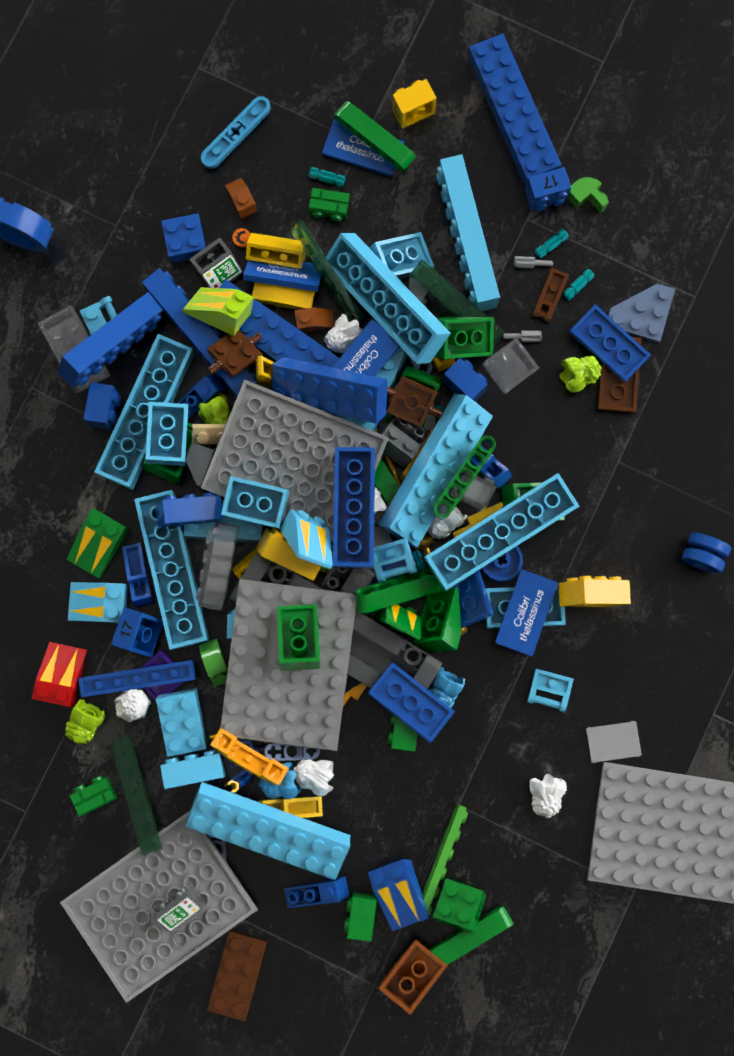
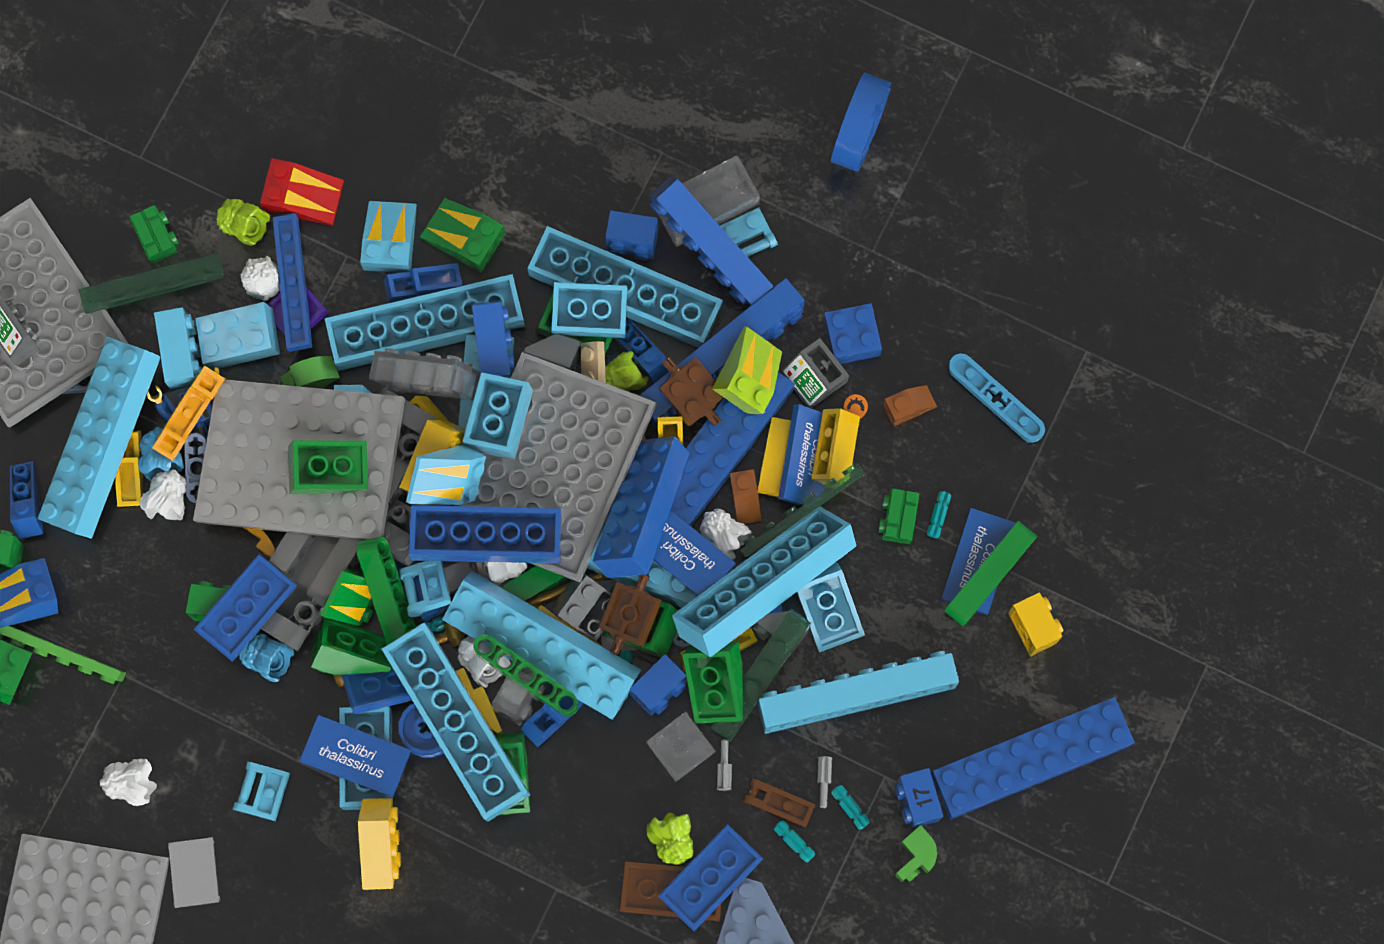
camera: 90 degrees right, 5 degrees down
blue brick [111,607,163,657] -> none

